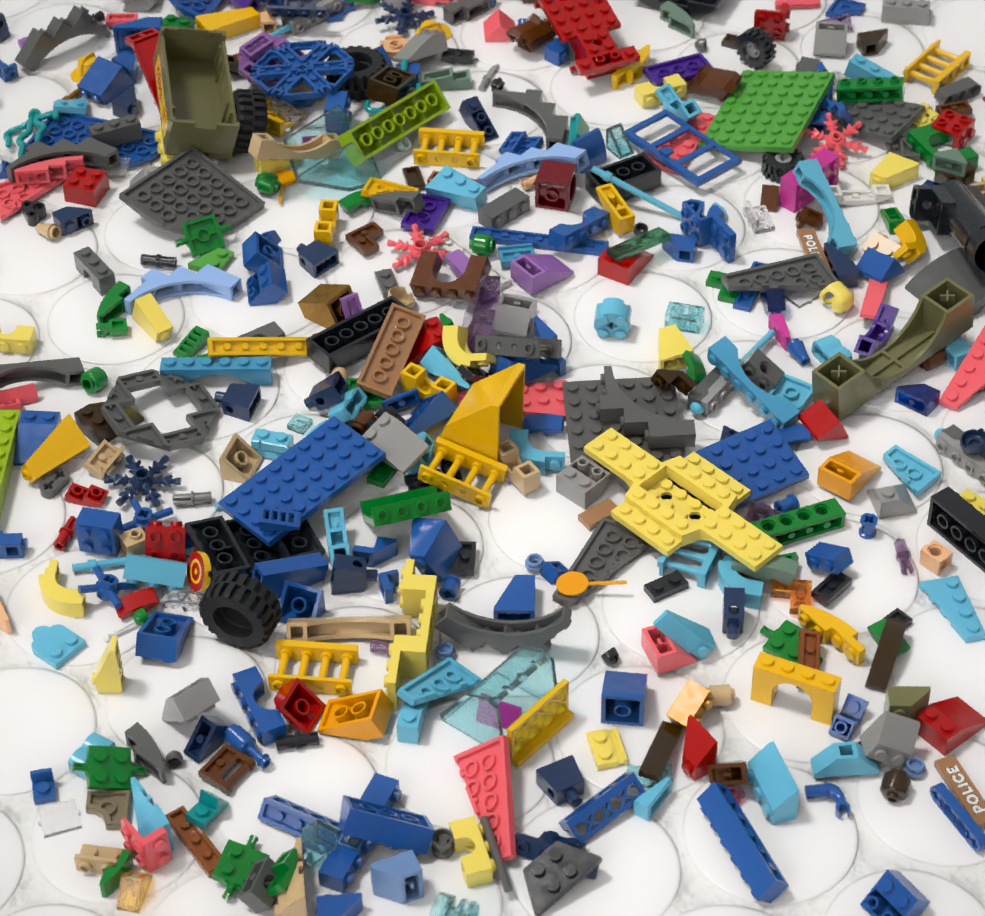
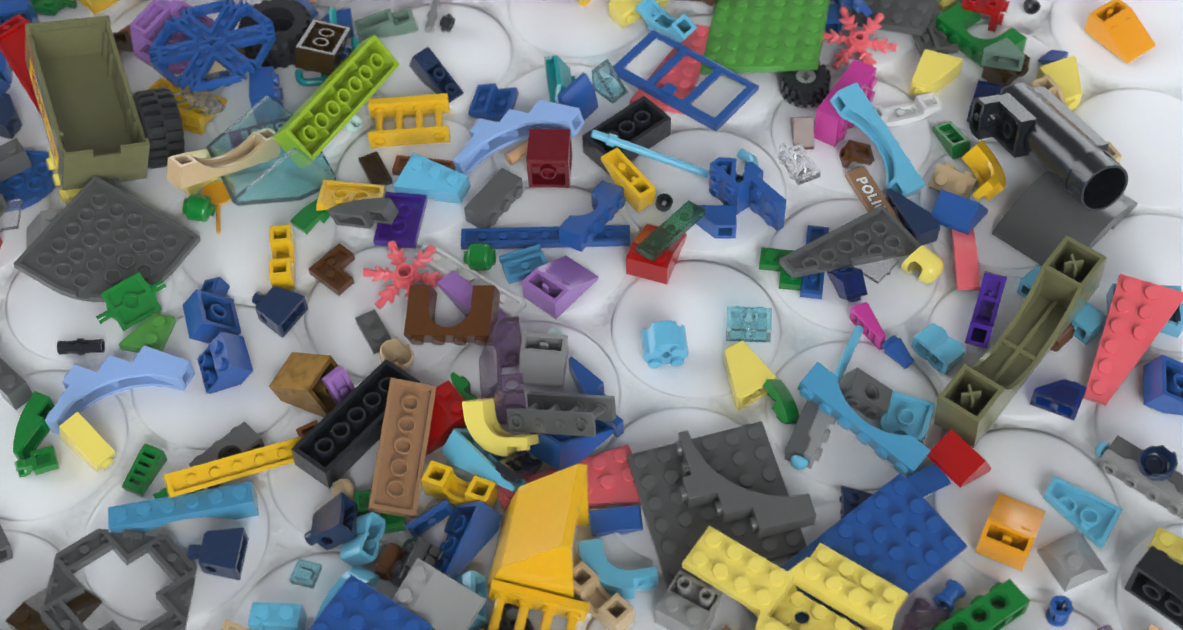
camera: 10 degrees left, 10 degrees up
green head [80,367,108,394] -> none
dark grey arch [492,89,569,150] -> none
dark brown slope [650,369,697,396] -> none

